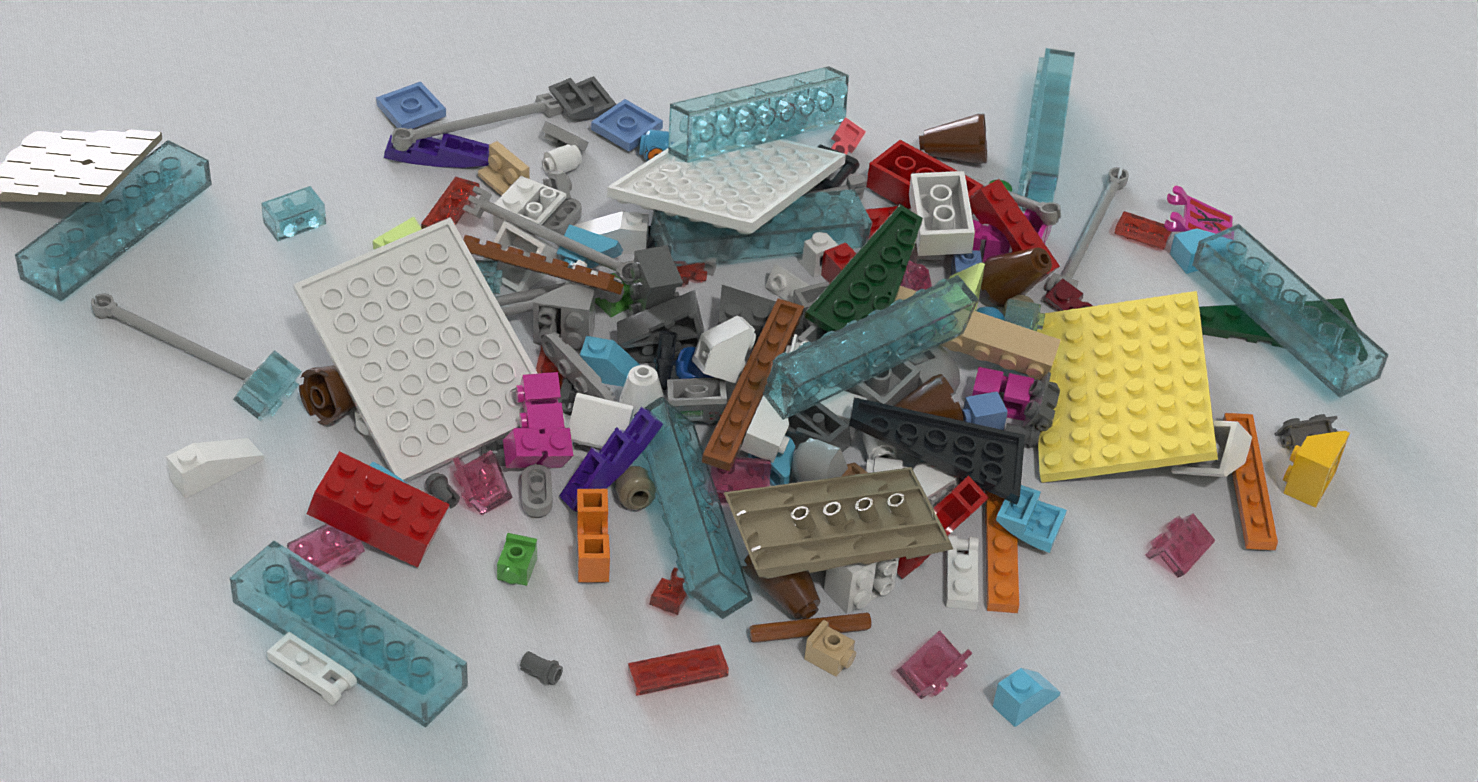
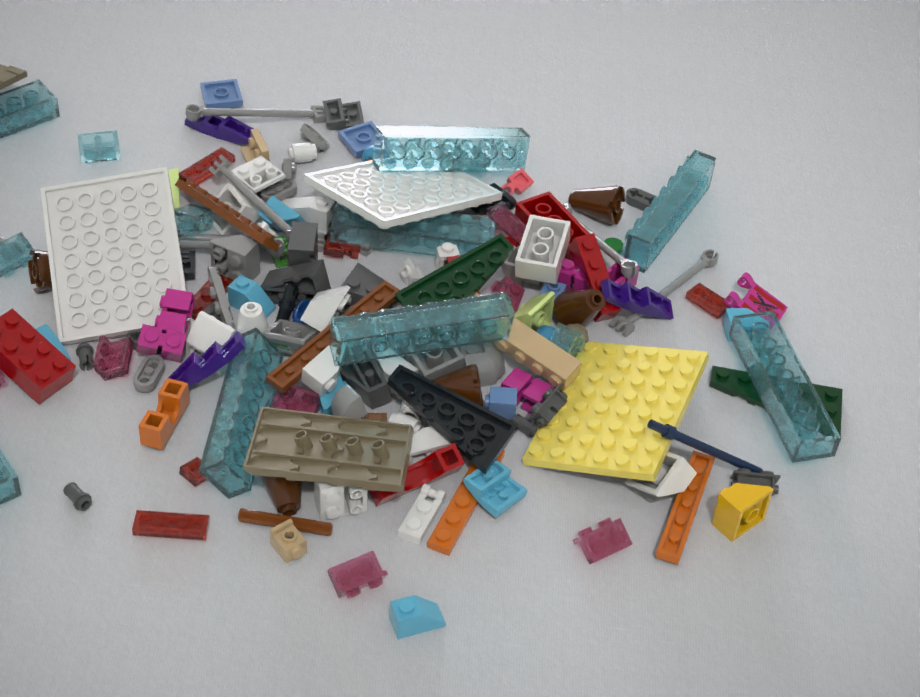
camera: 20 degrees right, 0 degrees up
bright green brick [497,533,537,586] -> none
dark tan head [615,466,657,510] -> none
dark red plate [1045,278,1093,311] -> none
none -> clear pink bracket [486,203,526,244]
none -> dark purple slope [601,278,674,320]
none -> dark grey beam [625,188,661,214]
none -> dark blue bar [647,419,763,473]

